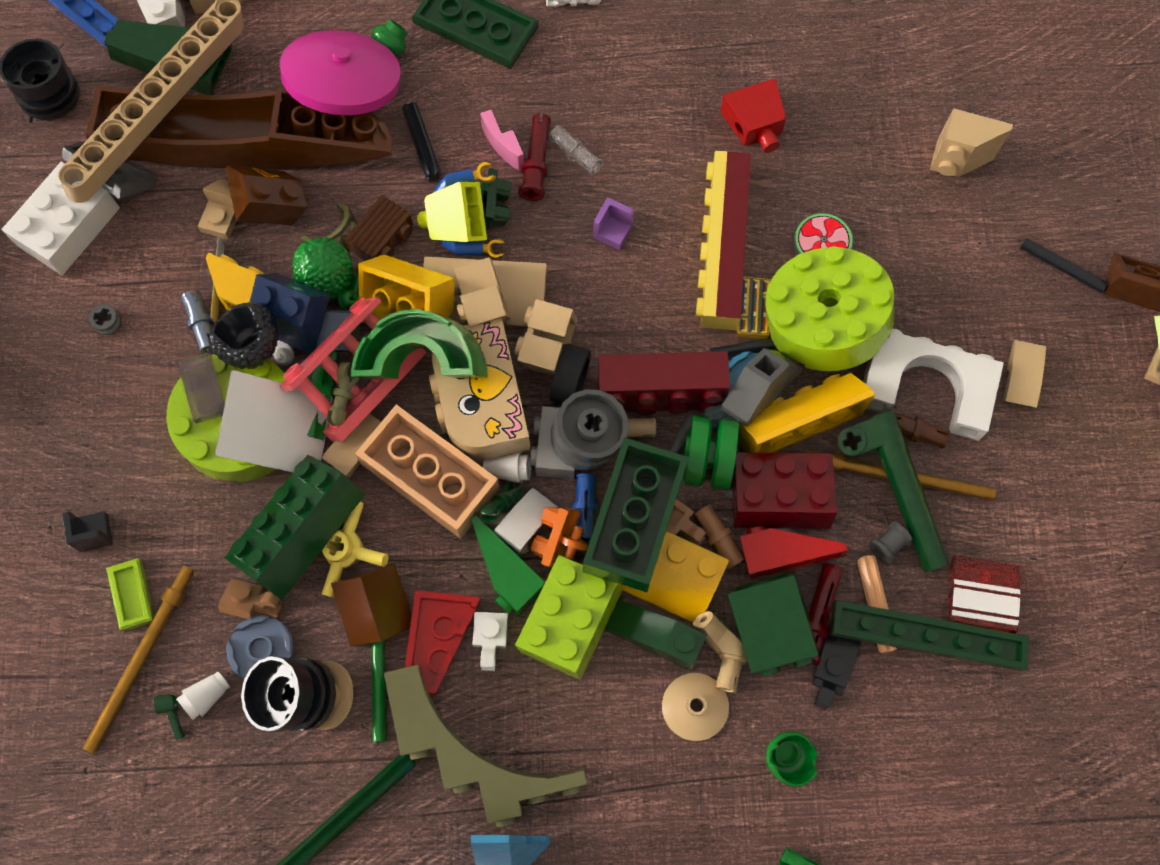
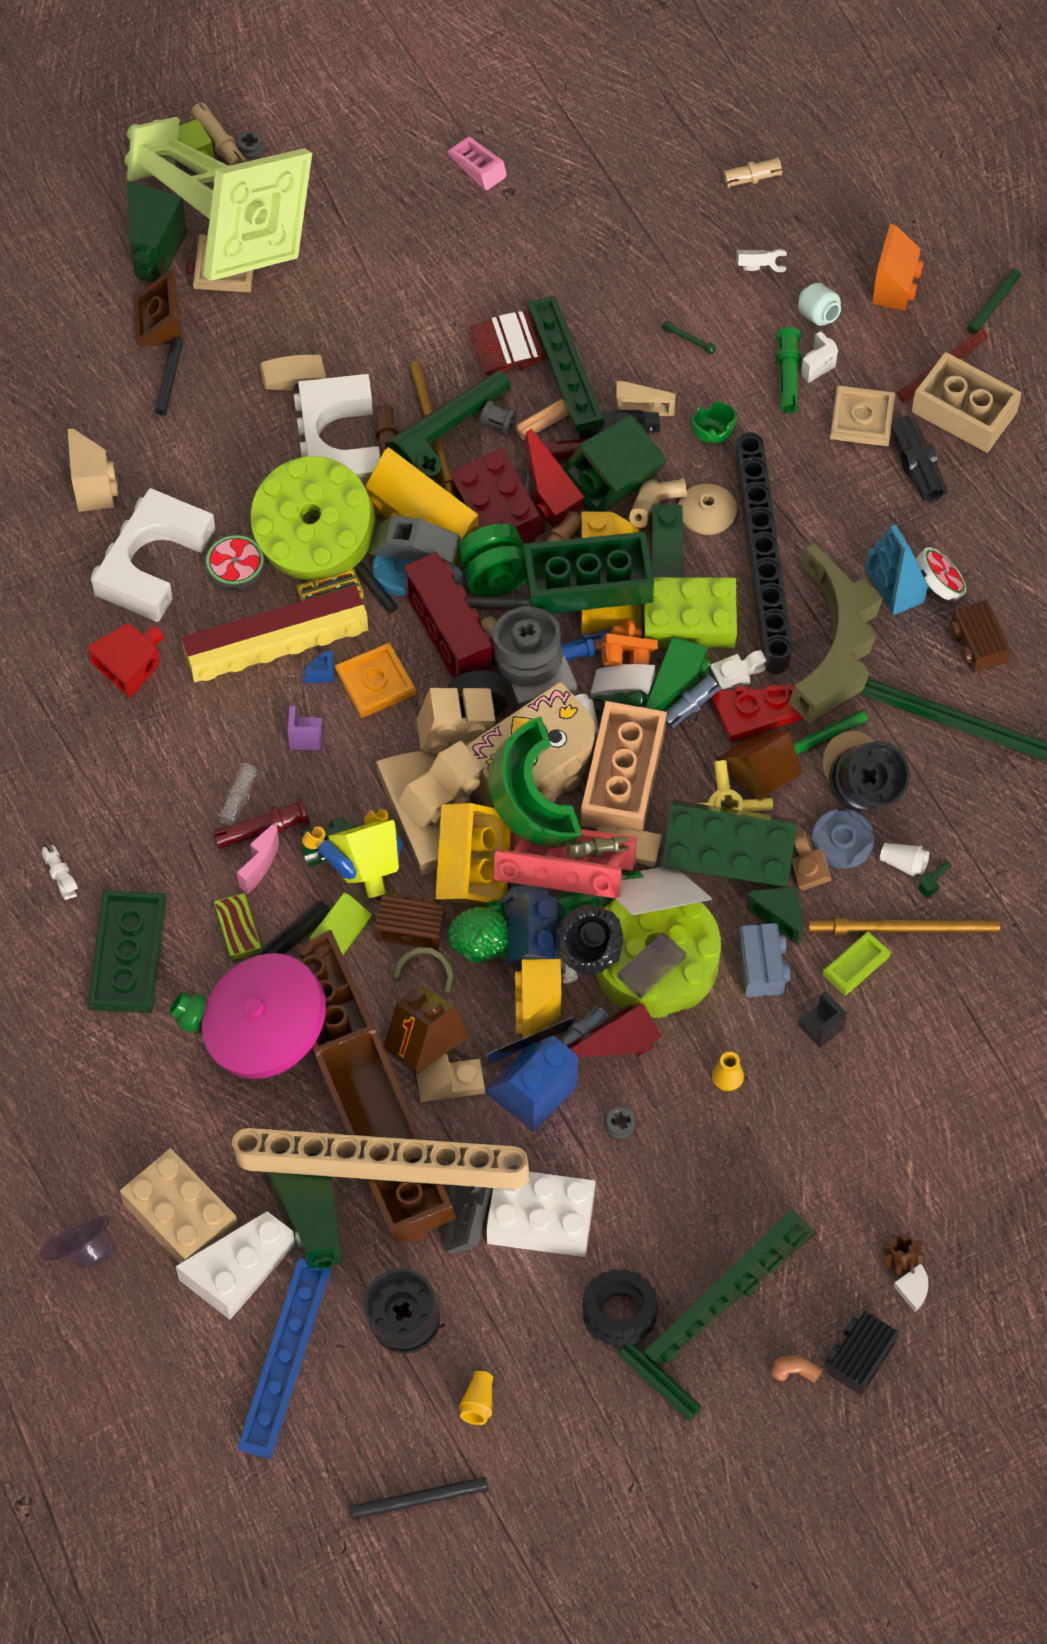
camera: 115 degrees left, 10 degrees down
none -> white arch [91,488,216,622]
none -> tile [214,893,261,961]
none -> blue tile [303,650,334,683]
none -> lime slope [309,892,372,955]
none -> light orange tile [334,642,416,718]
none -> blue slope [485,1036,578,1133]
none -> dark red slope [565,1003,662,1057]
none -> tan slope [616,381,675,416]
none -> dark green hinge [661,321,716,354]
none -> sand blue pin [665,674,721,729]
none -> yellow cone [712,1052,744,1091]
none -> black beam [736,432,792,674]
none -> sand blue brick [738,923,790,997]
none -> dark green slope [747,887,803,945]

